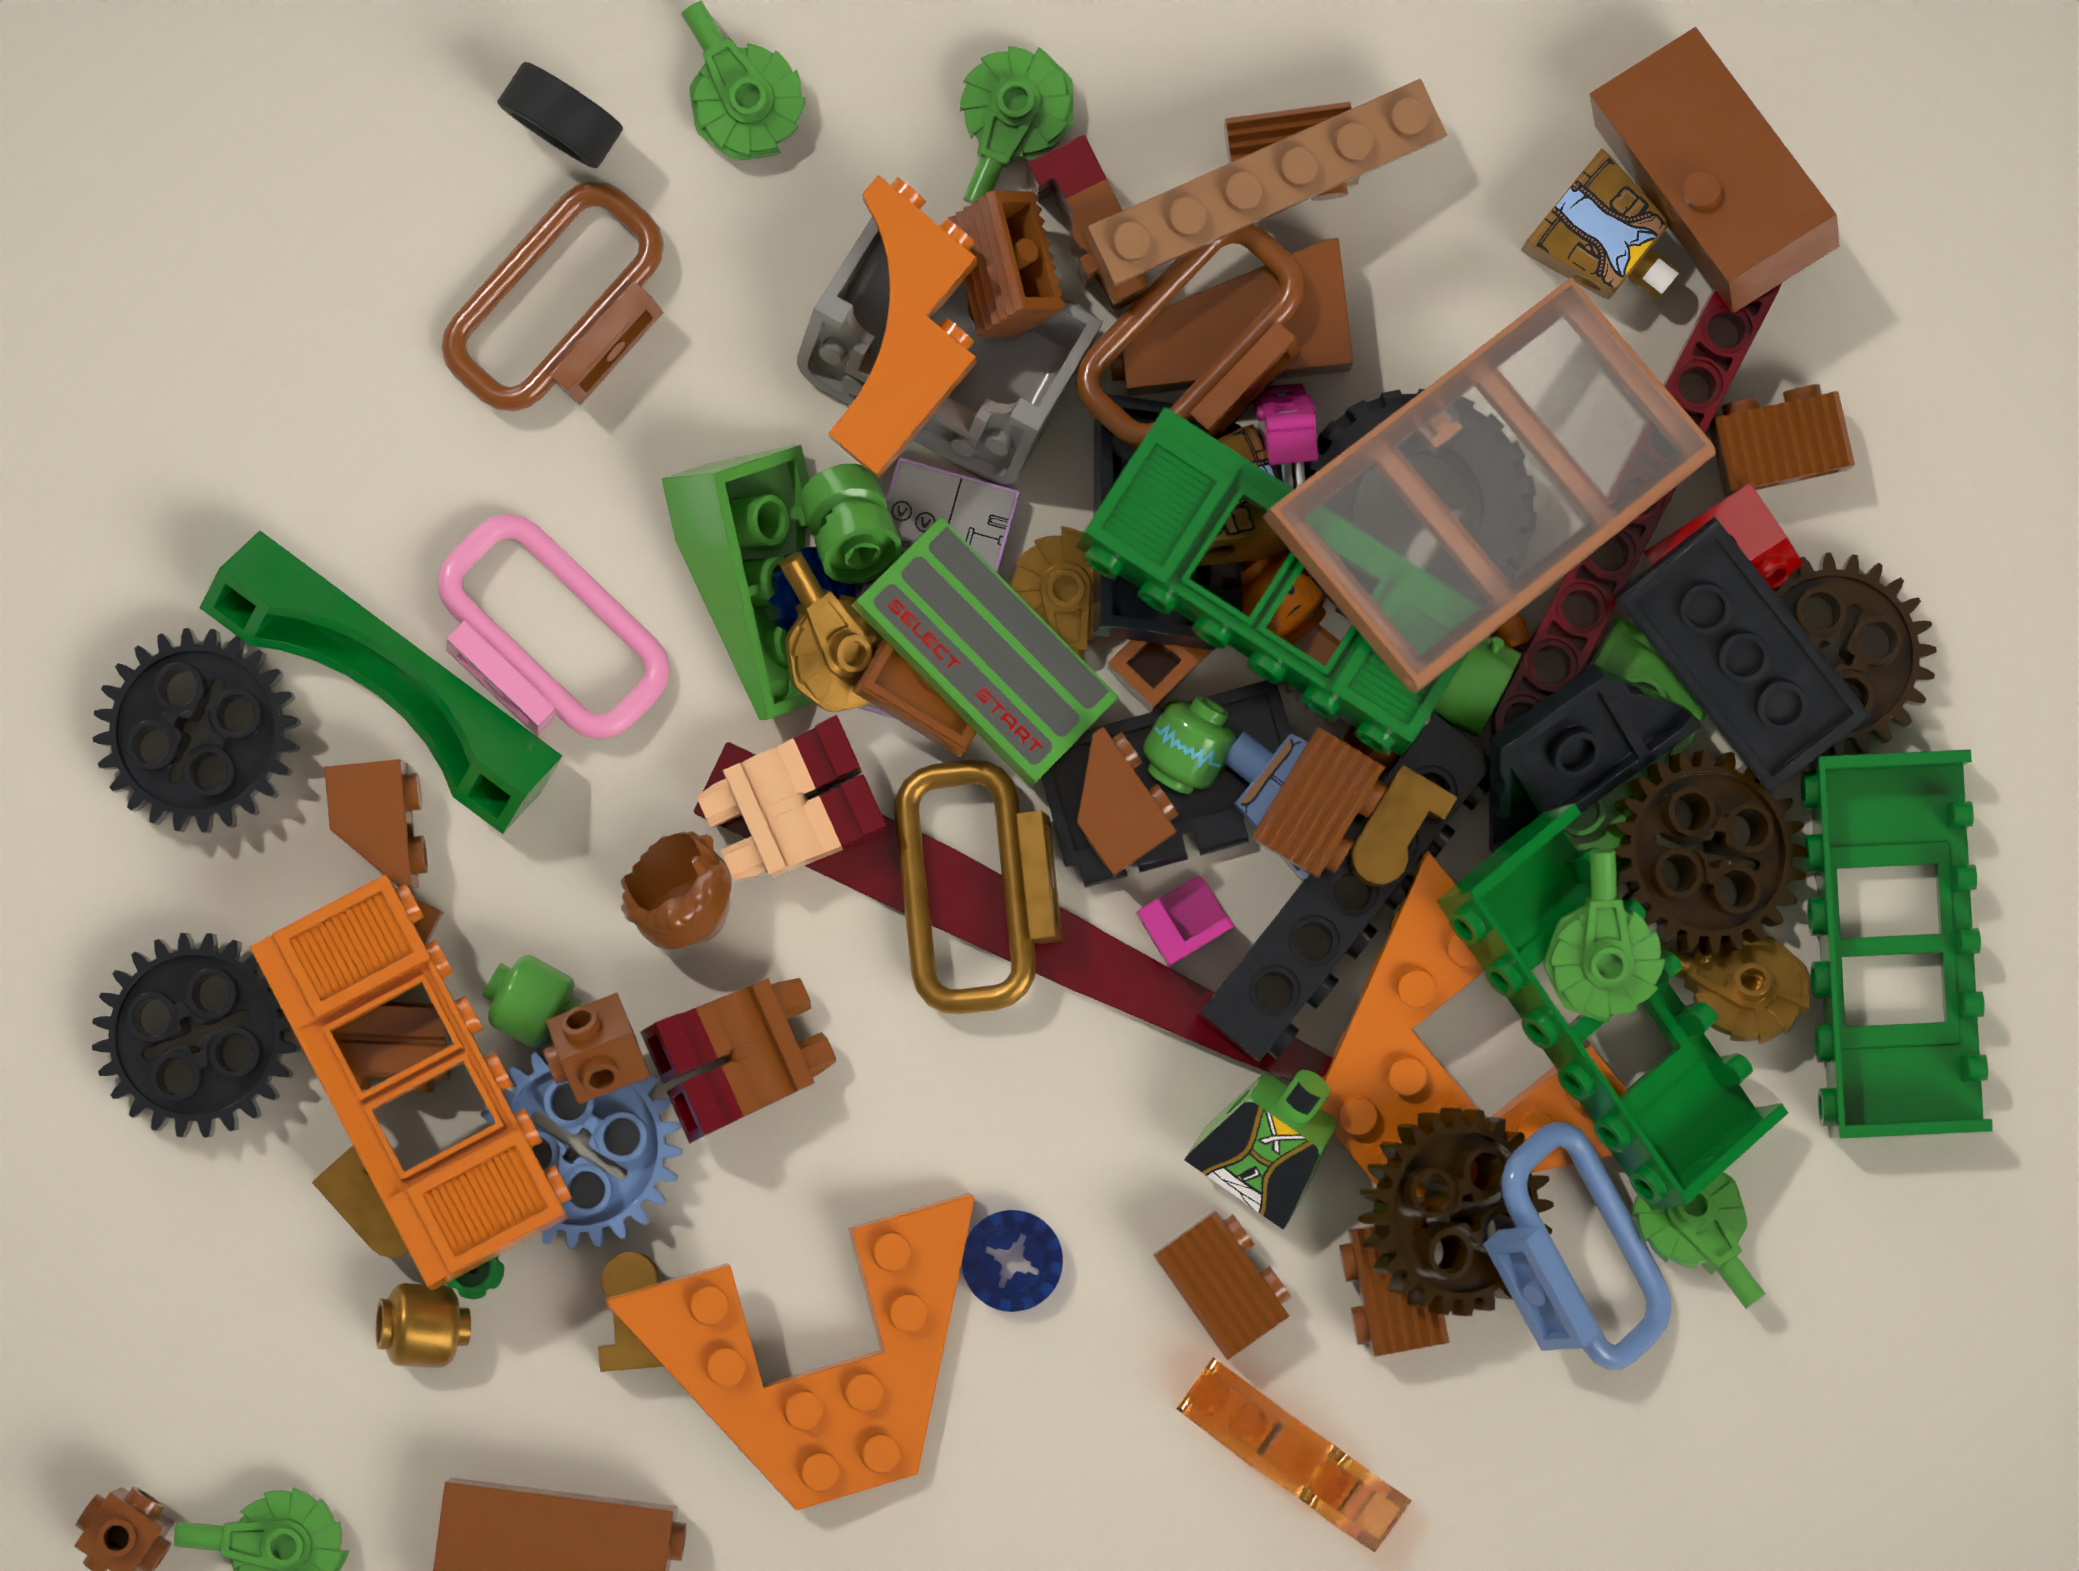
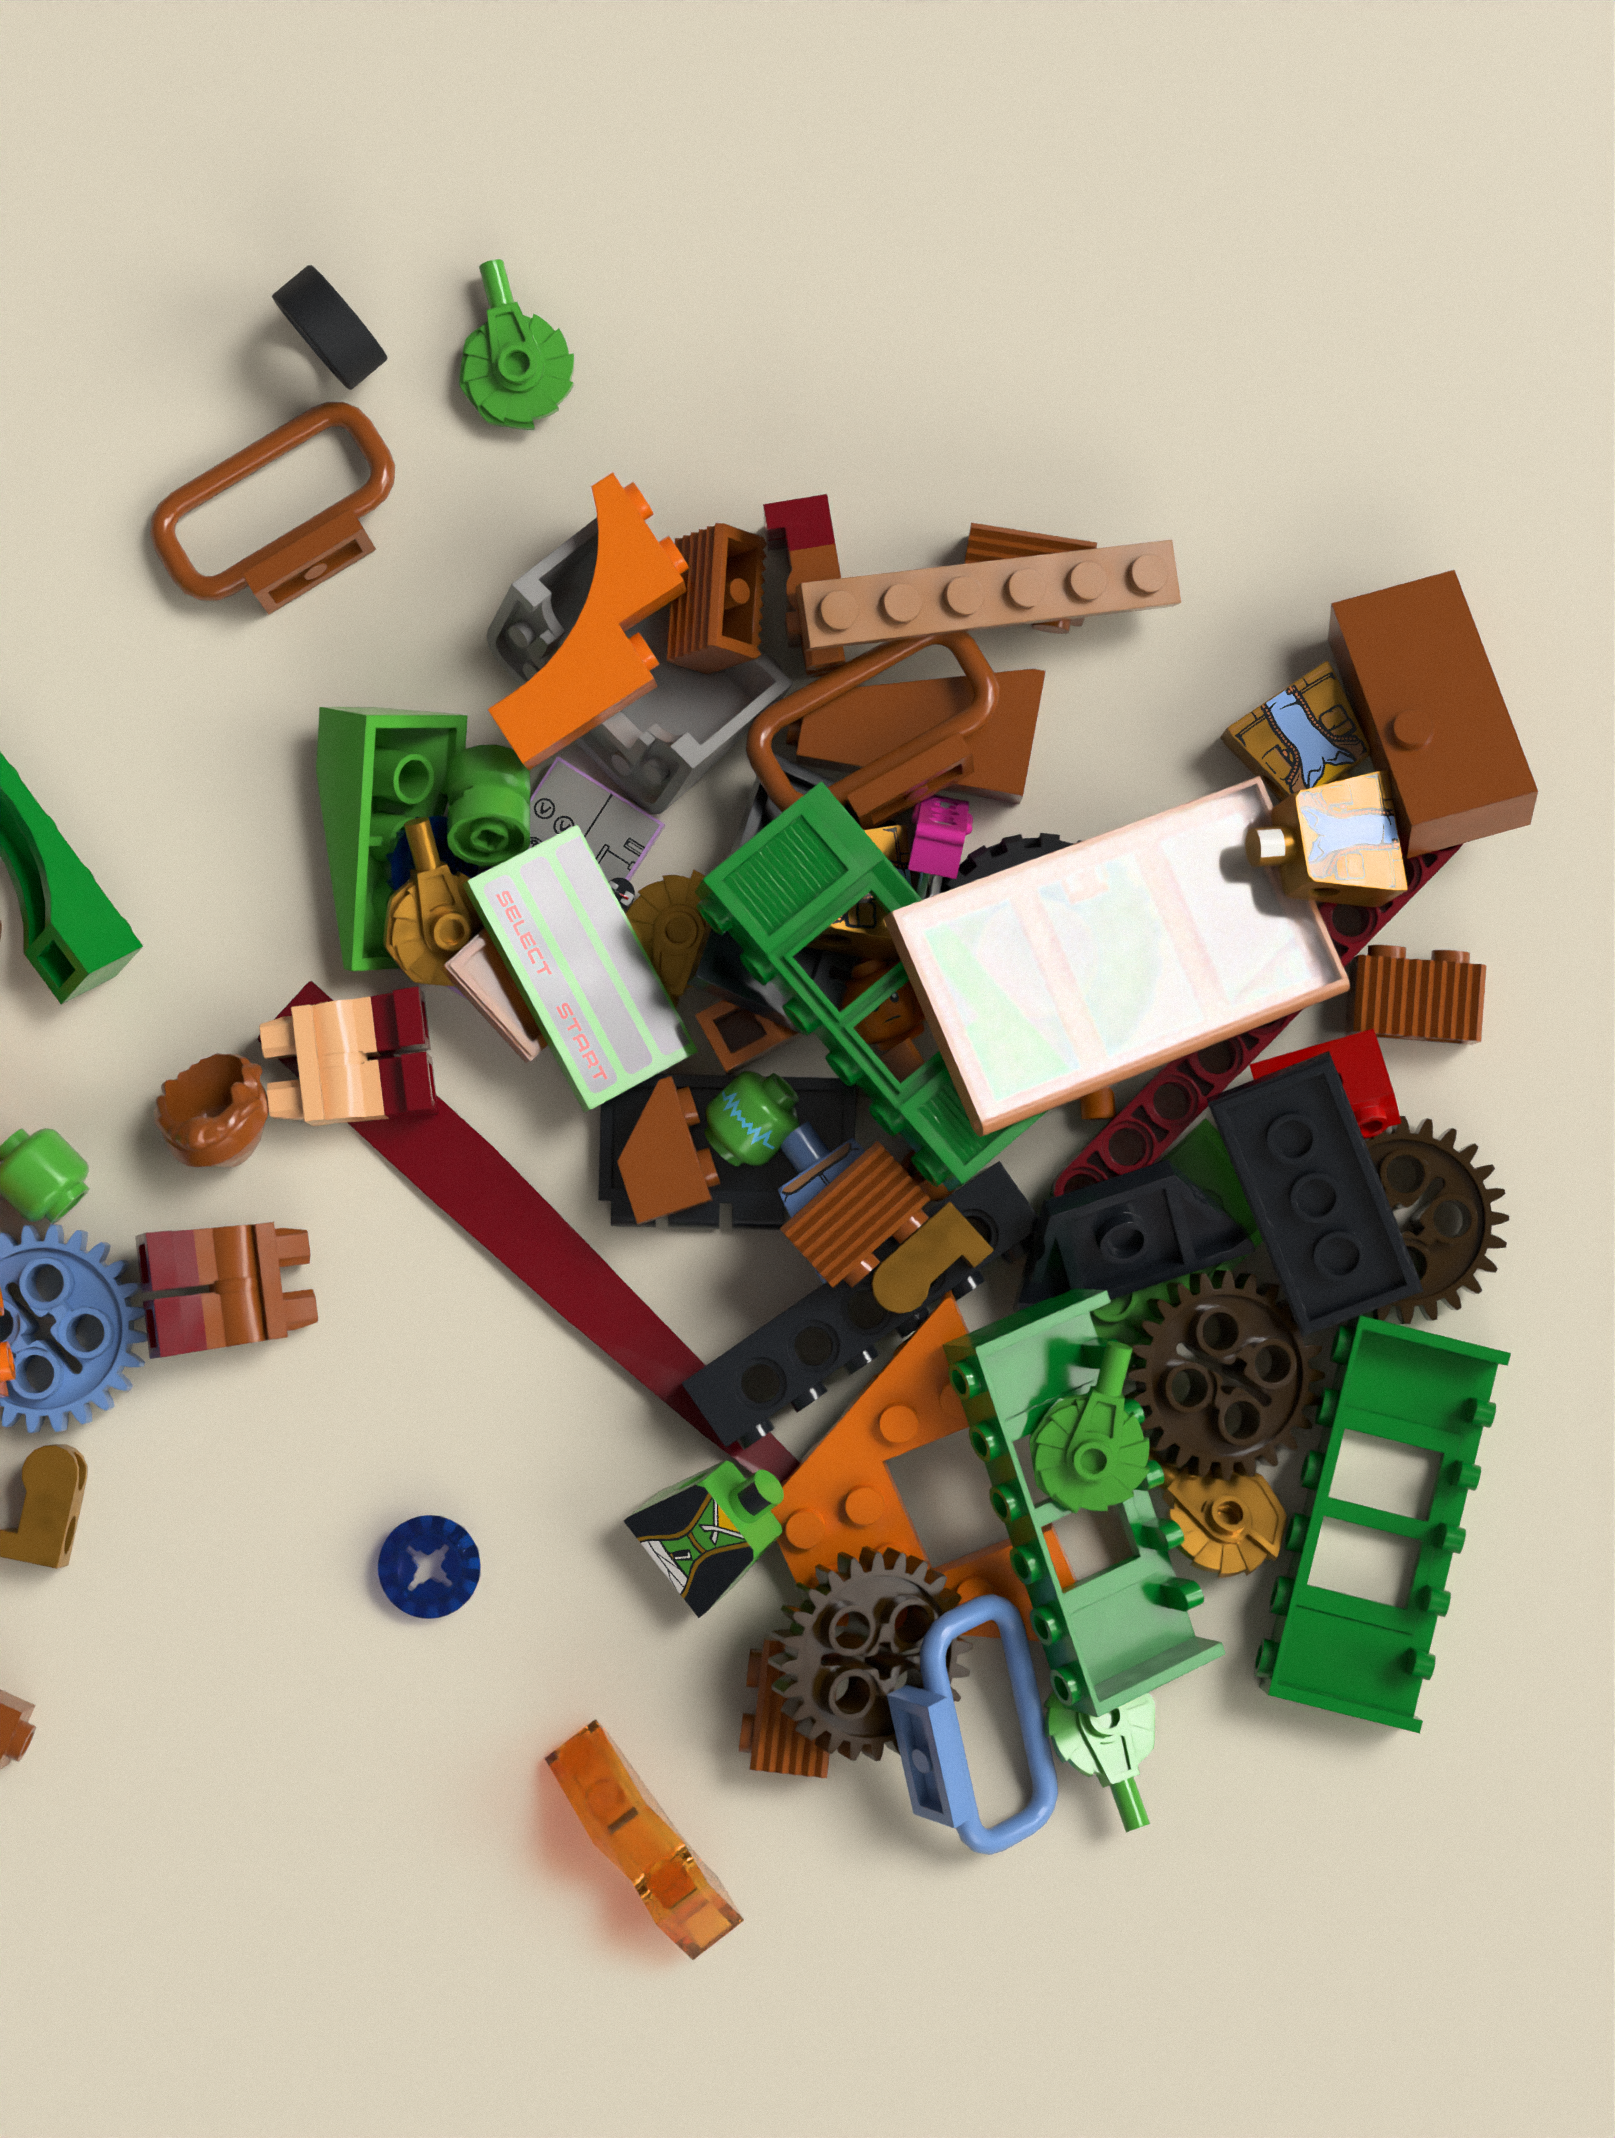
camera: 15 degrees right, 0 degrees up
bright pink bar [437,514,670,739] -> none
dark orange brick [543,992,650,1105] -> none
orange wing [604,1193,974,1511] -> none
pearl gold bar [894,759,1063,1014] -> none
bright green piece [960,46,1073,204] -> none
dark pink panel [1136,876,1235,967] -> none
dark orange brick [1153,1210,1291,1360] -> none
bright green piece [1432,636,1521,736] -> none
none -> black piece [608,878,635,909]
none -> torso [1245,771,1408,907]

